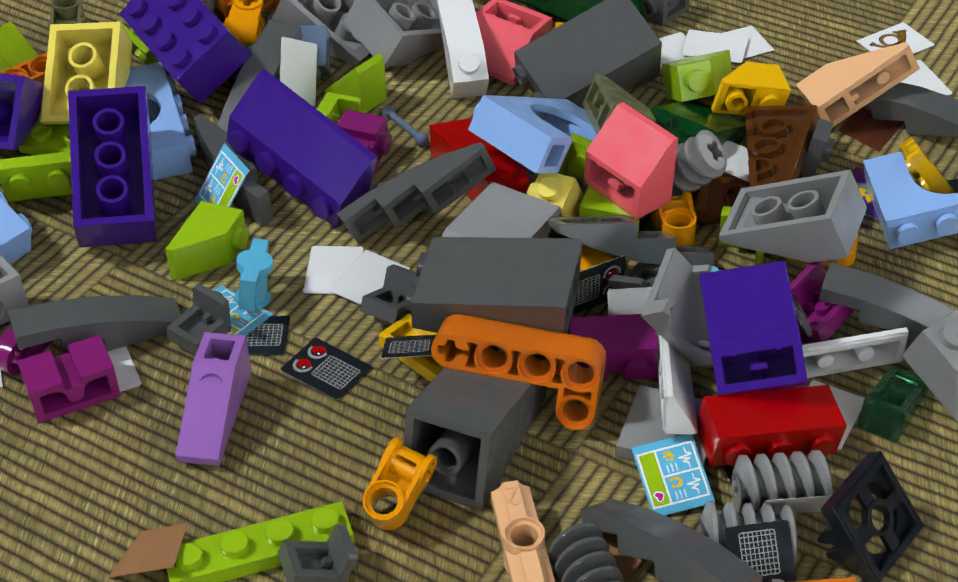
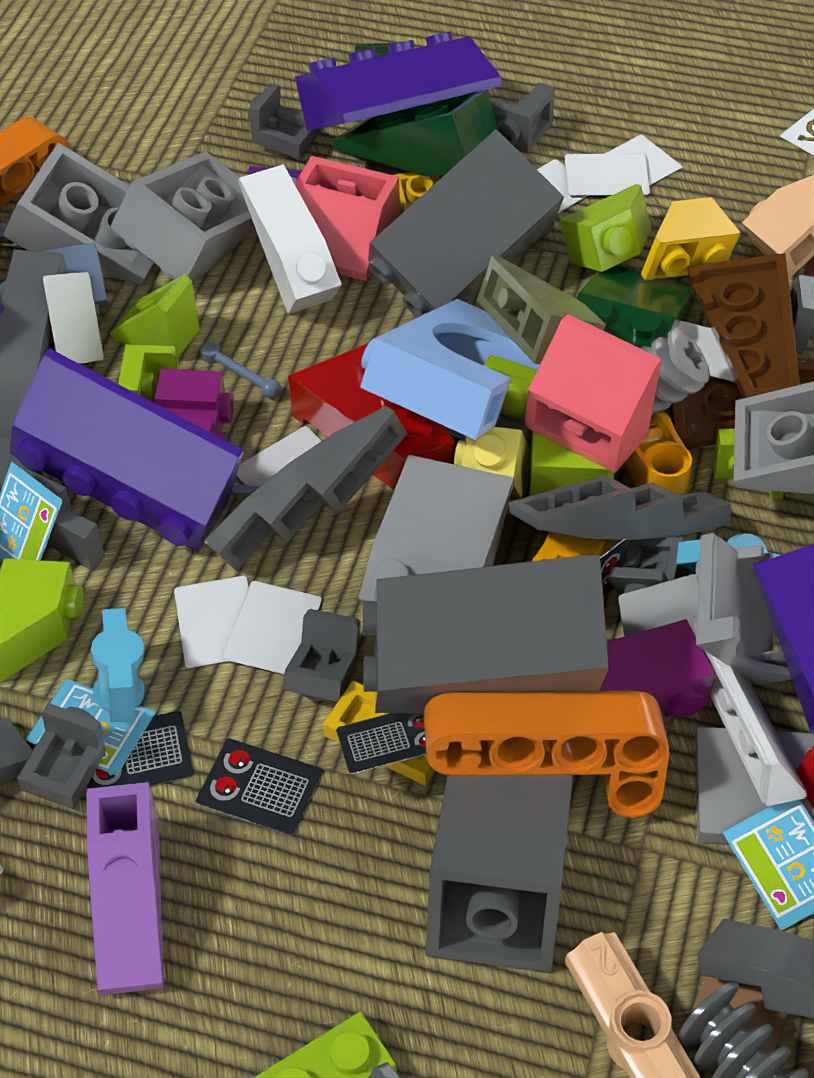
camera: 15 degrees left, 10 degrees up
light orange piece [363,437,438,531] -> none

